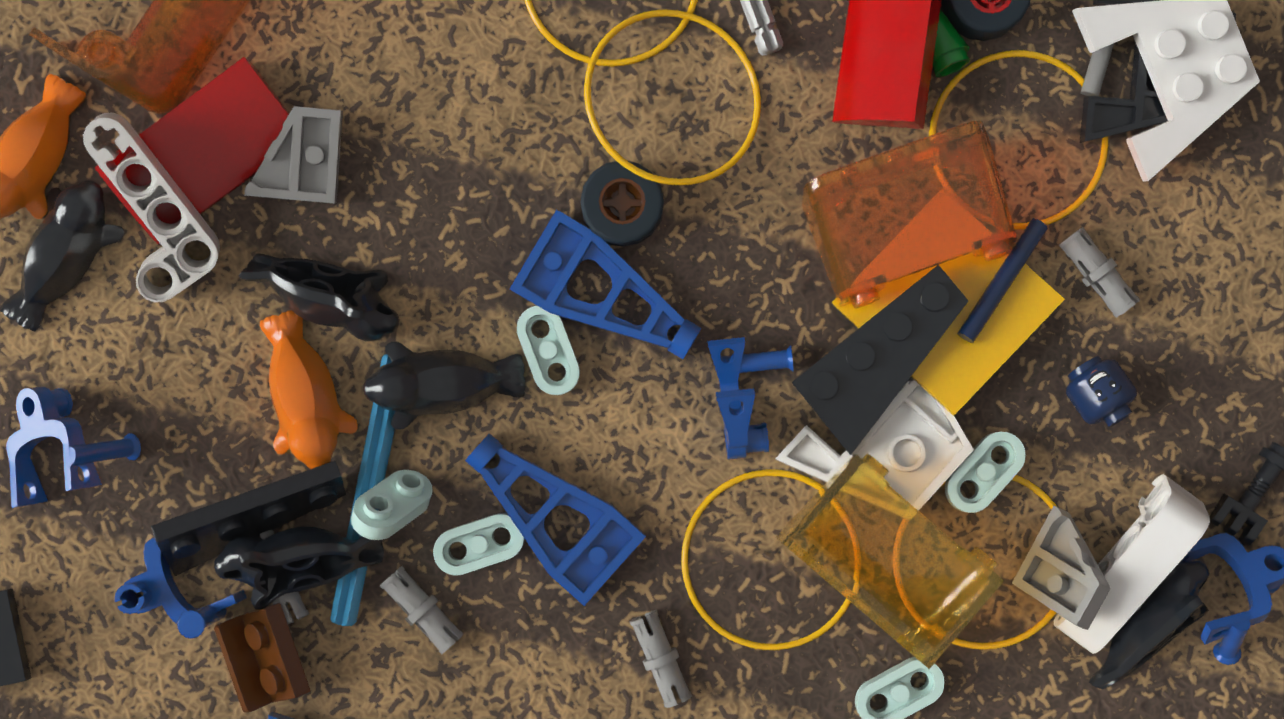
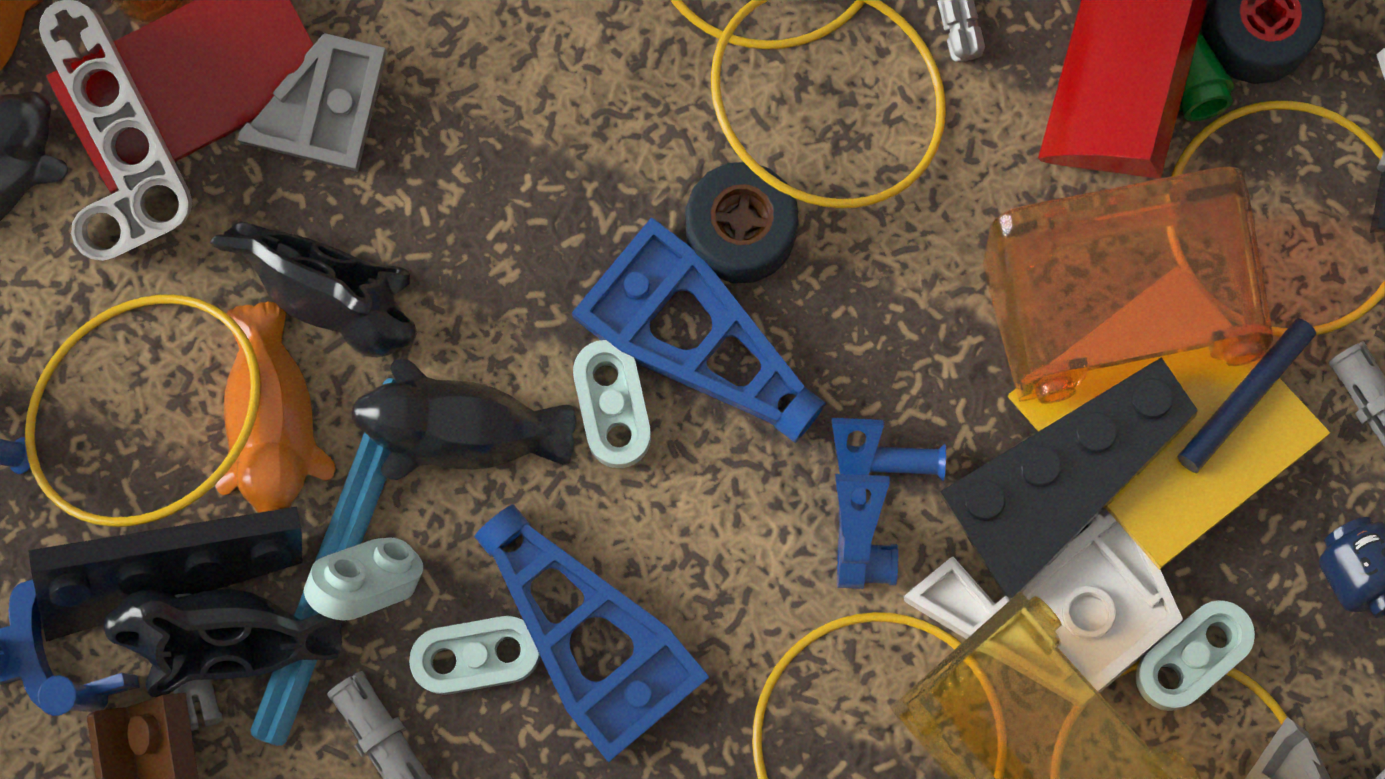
camera: 10 degrees right, 10 degrees down
none -> yellow piece [25,294,261,527]

